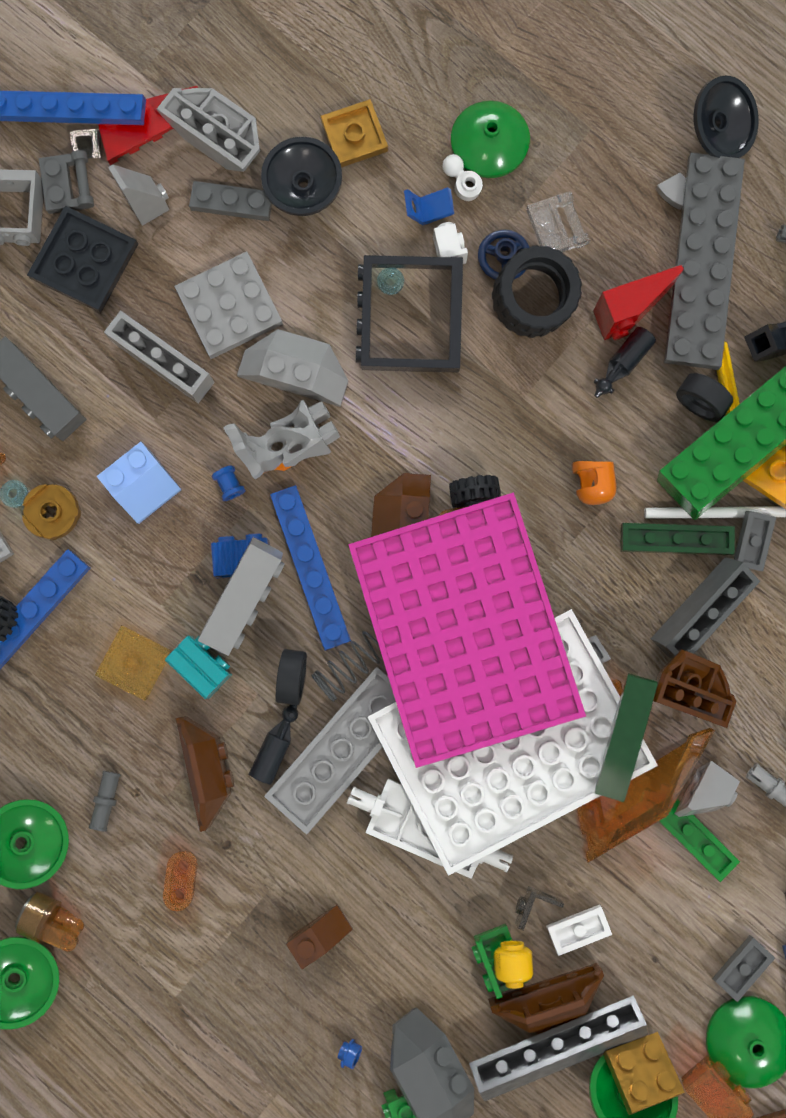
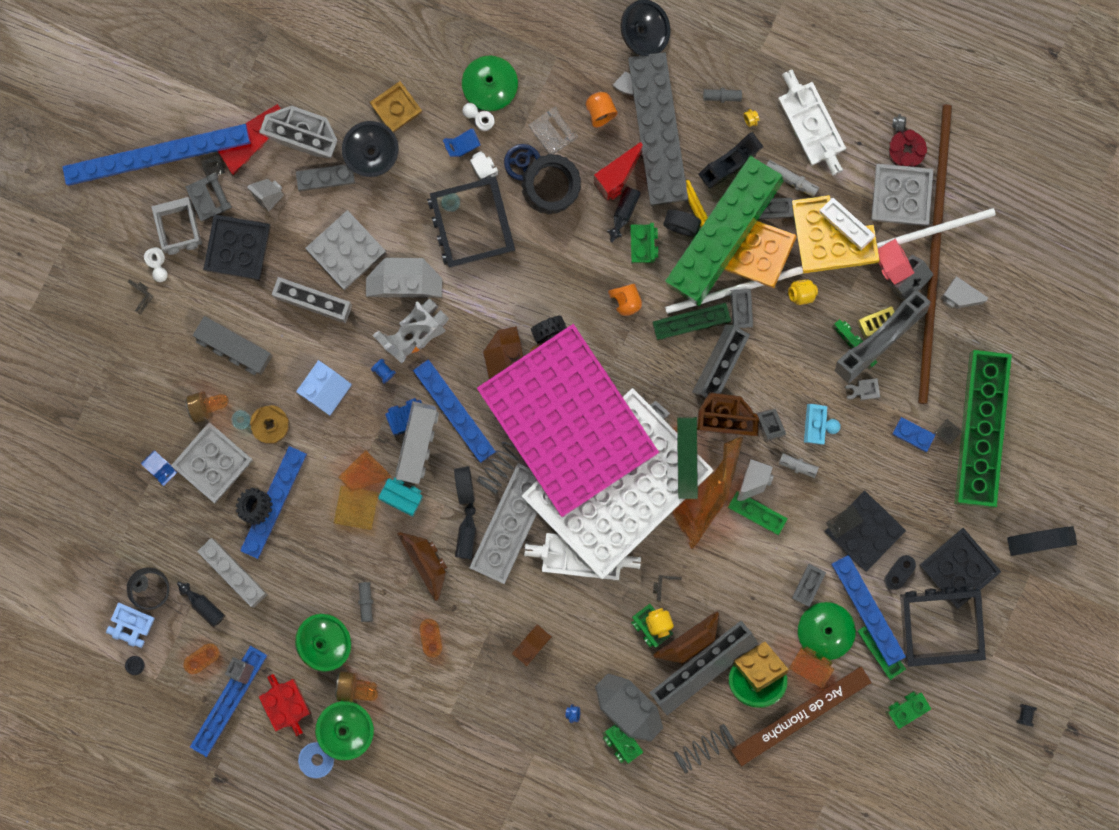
camera: 20 degrees left, 0 degrees up
white plate [546,905,612,956] -> none
none -> clear orange wing [338,450,392,491]
none -> orange helmet [586,92,618,128]
none -> green bracket [631,222,658,264]
none -> dark grey slope [757,409,786,442]

